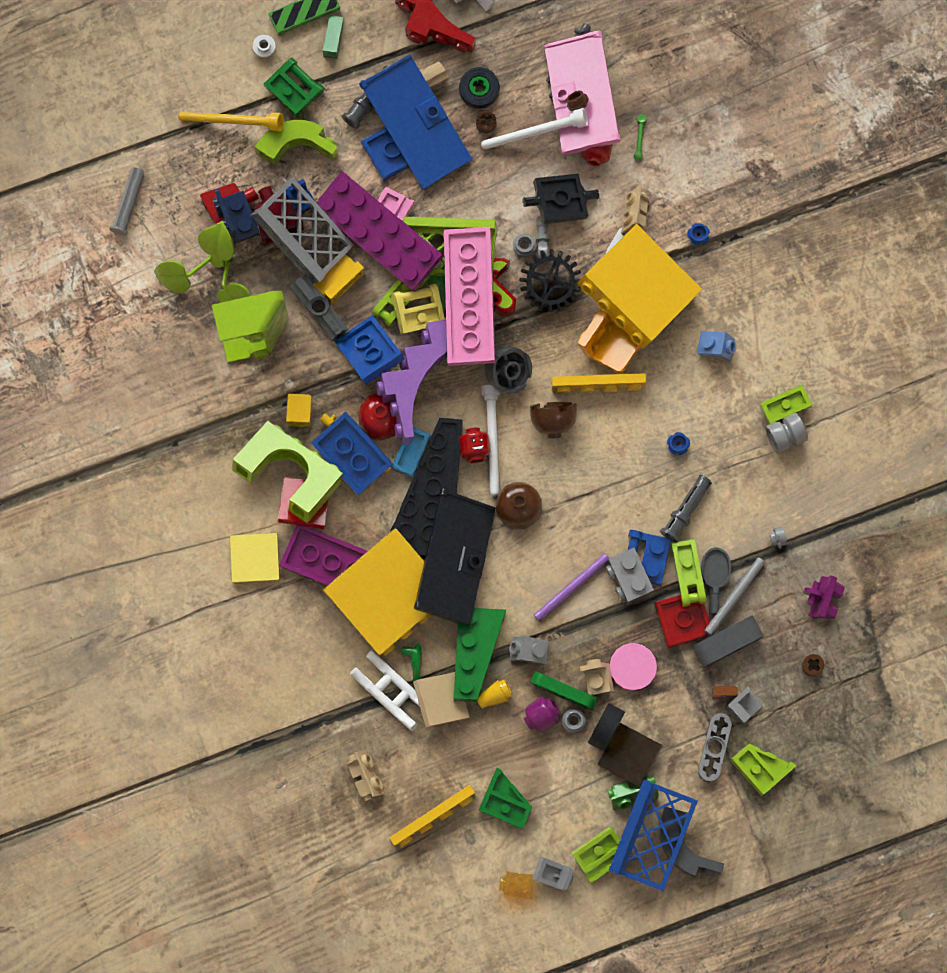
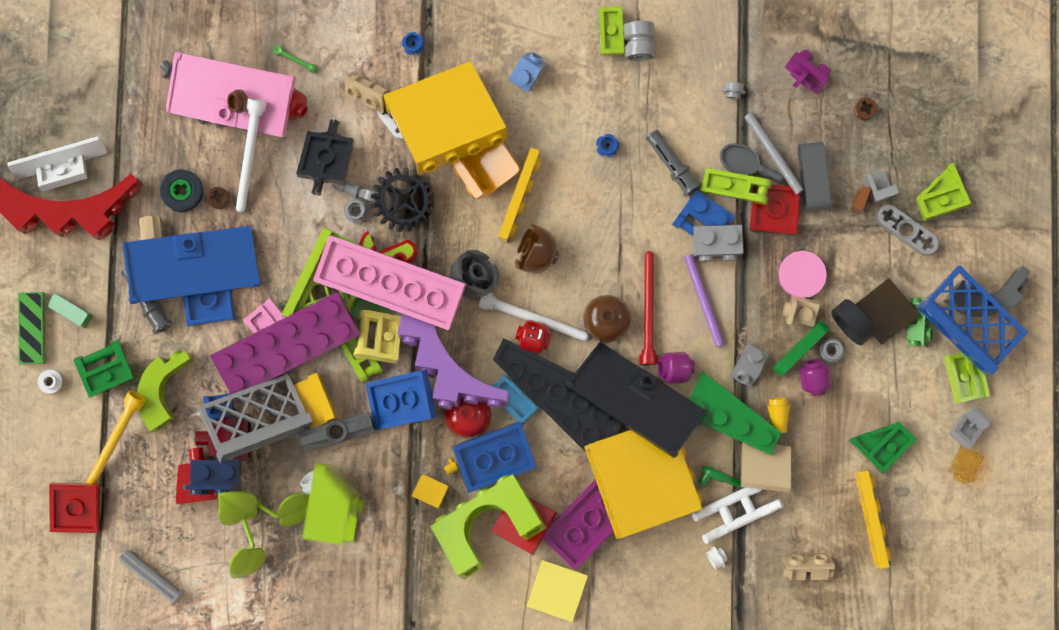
camera: 65 degrees left, 5 degrees up
none -> red tile [49,483,100,533]
none -> red piece [639,251,658,366]
none -> magenta head [658,352,695,384]
none -> white plate [706,546,728,570]

